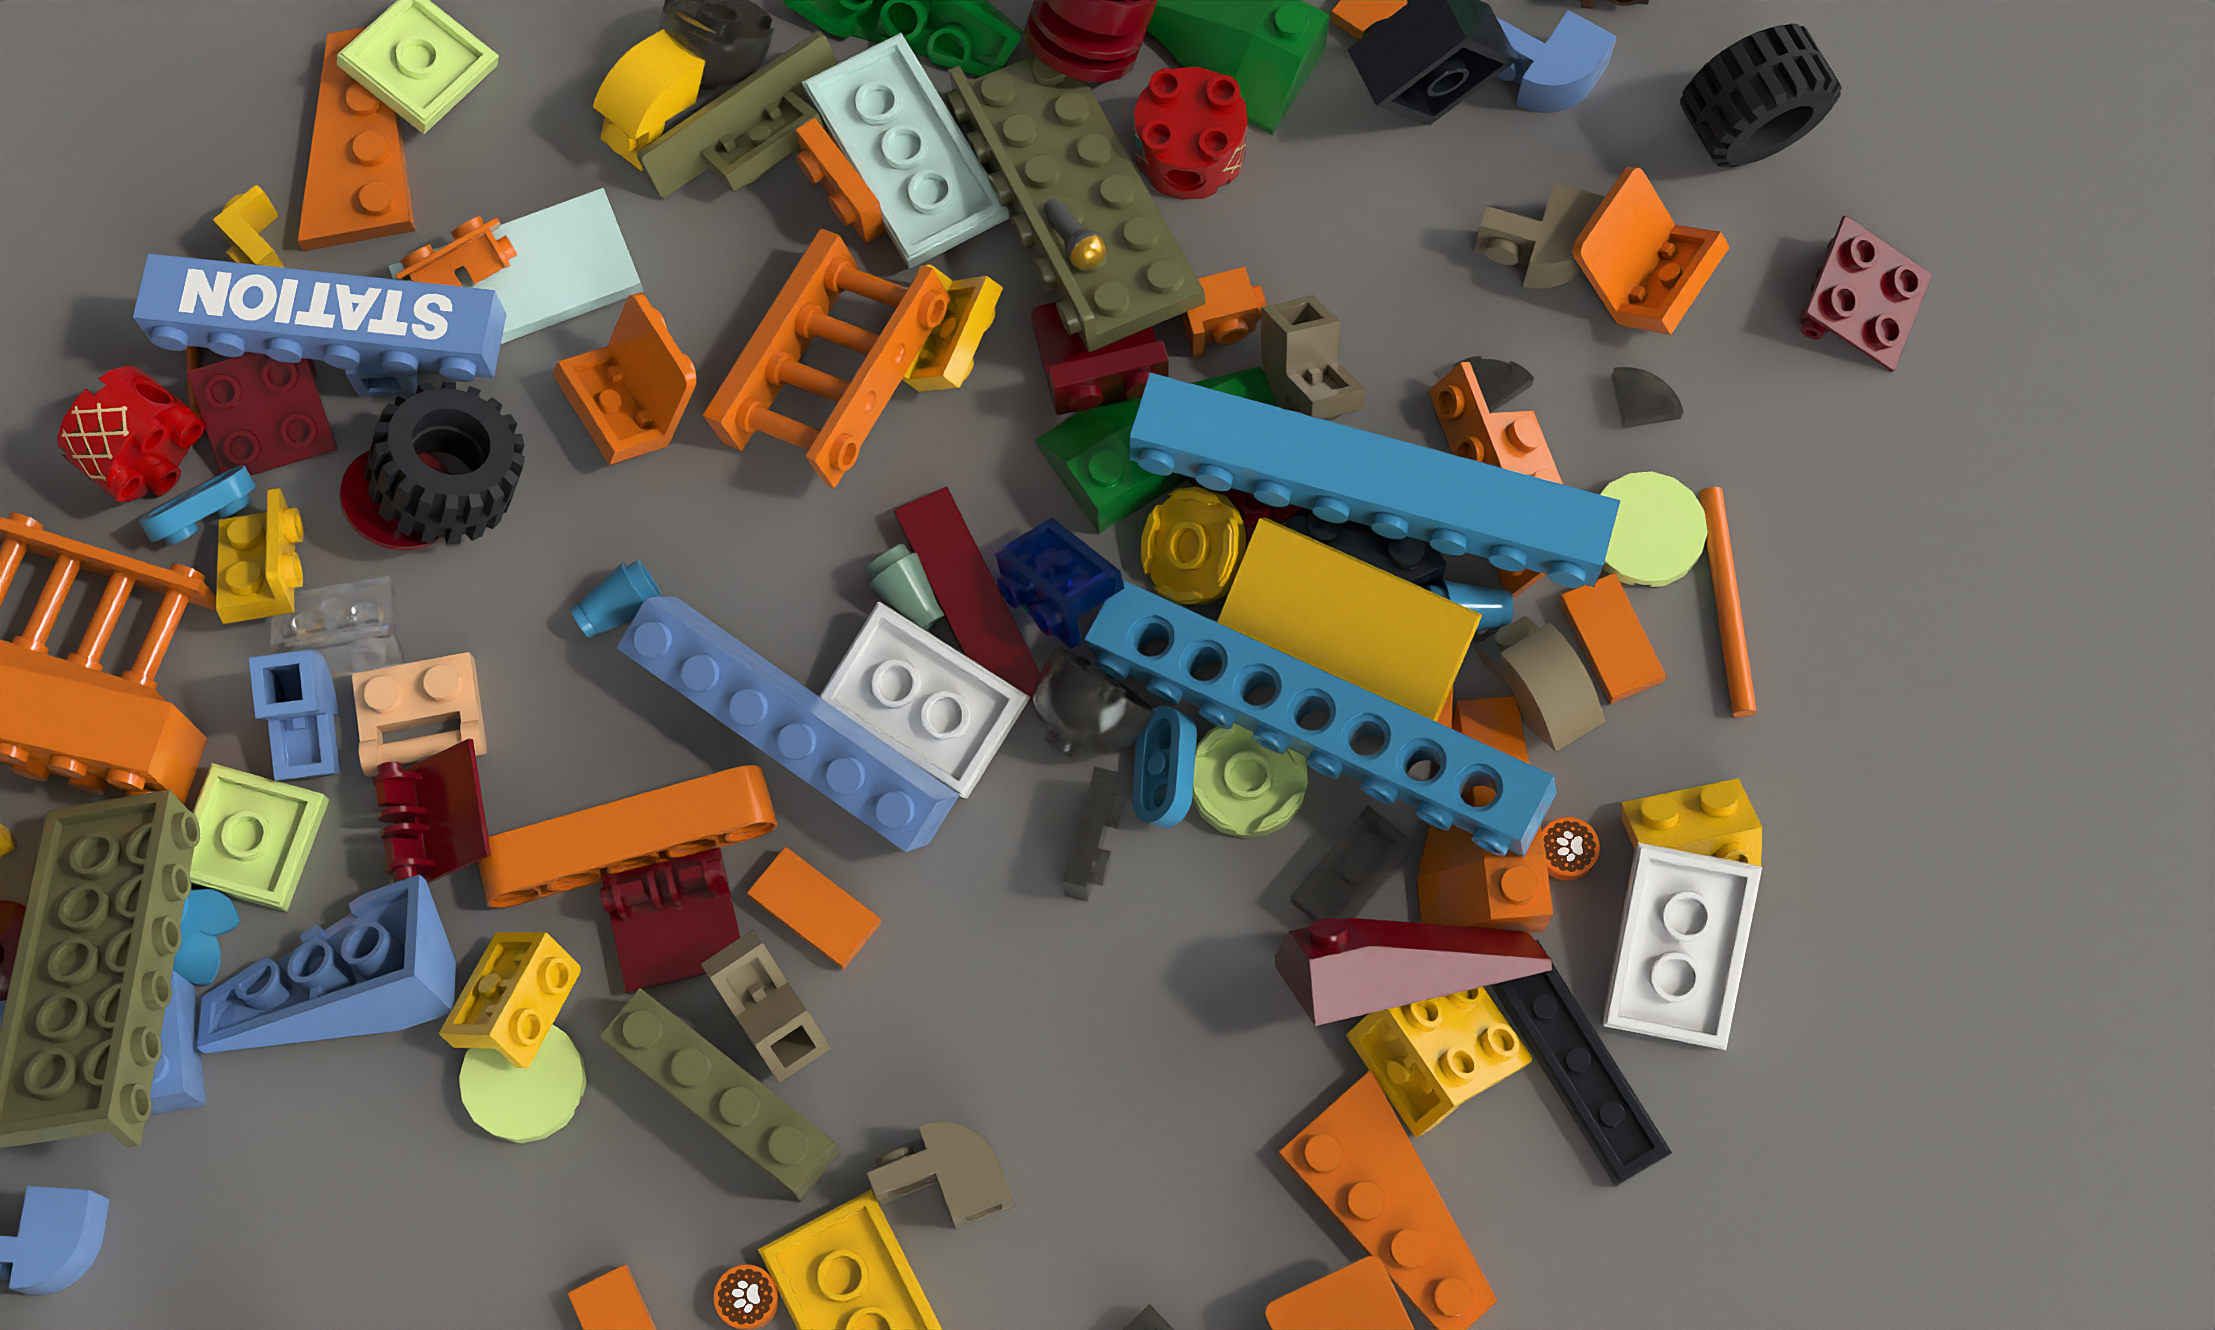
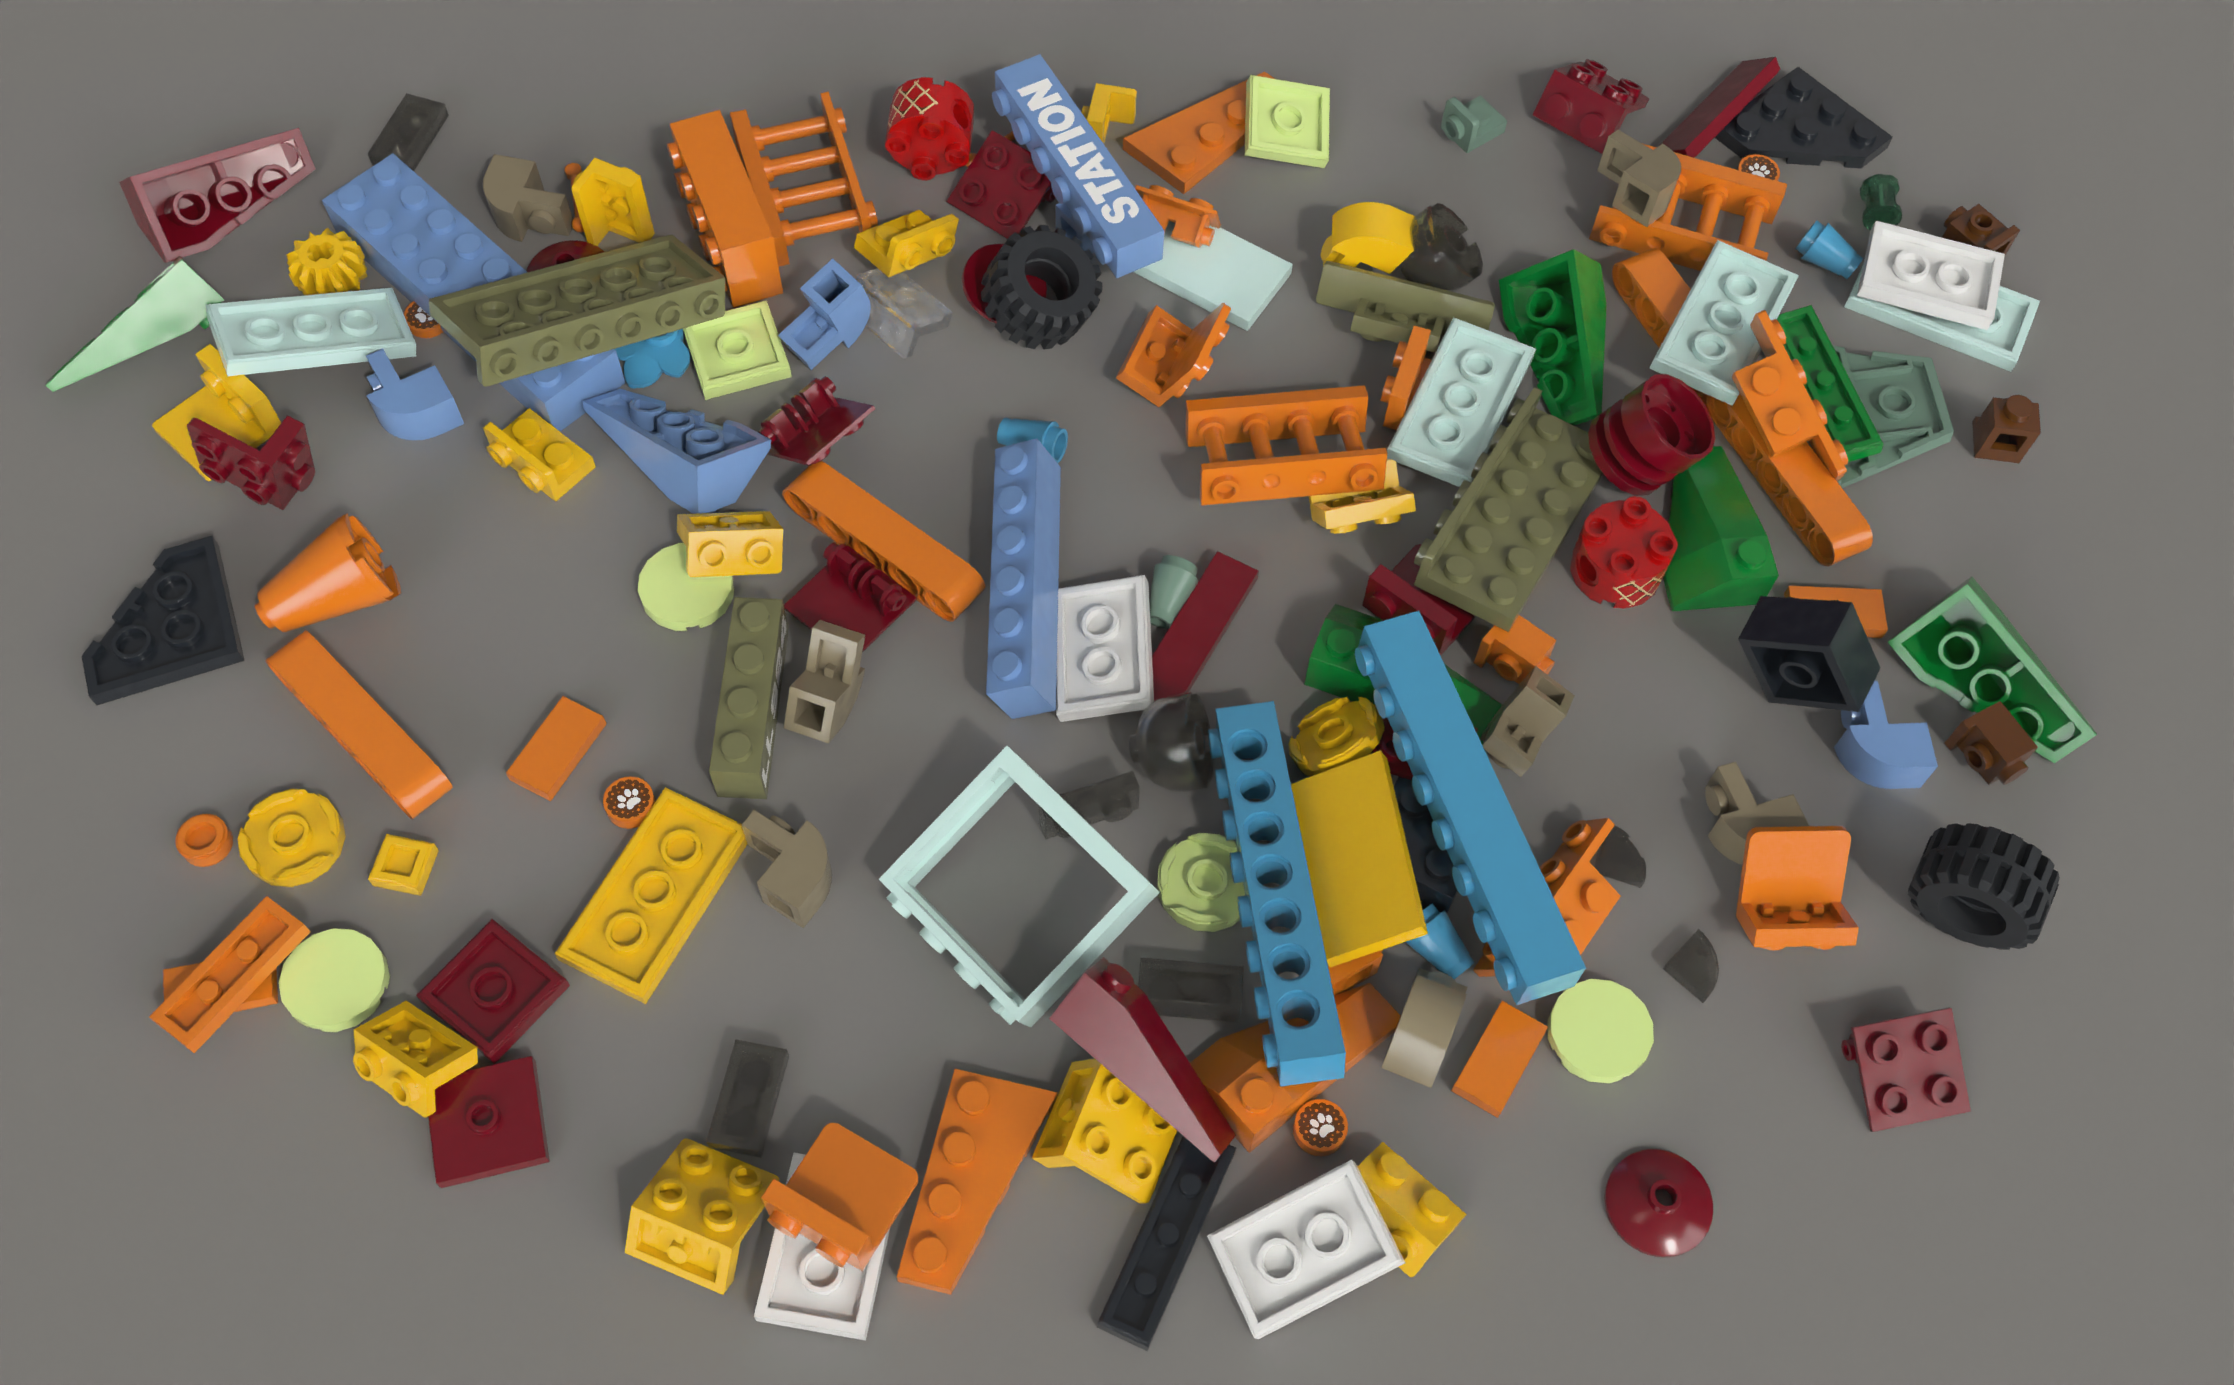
camera: 50 degrees right, 10 degrees down
dark azure plate [138,465,256,546] -> none
light nougat plate [352,652,487,777] -> none
orange tile [747,846,882,970] -> none
clear blue bracket [995,517,1125,649] -> none
piece [1043,199,1106,270] -> none
dark azure plate [1132,706,1197,828] -> none
orange bar [1699,487,1757,717] -> none
none -> yellow bracket [483,408,596,502]
none -> light aqua window [879,746,1160,1027]
none -> dark red dish [1604,1149,1713,1257]

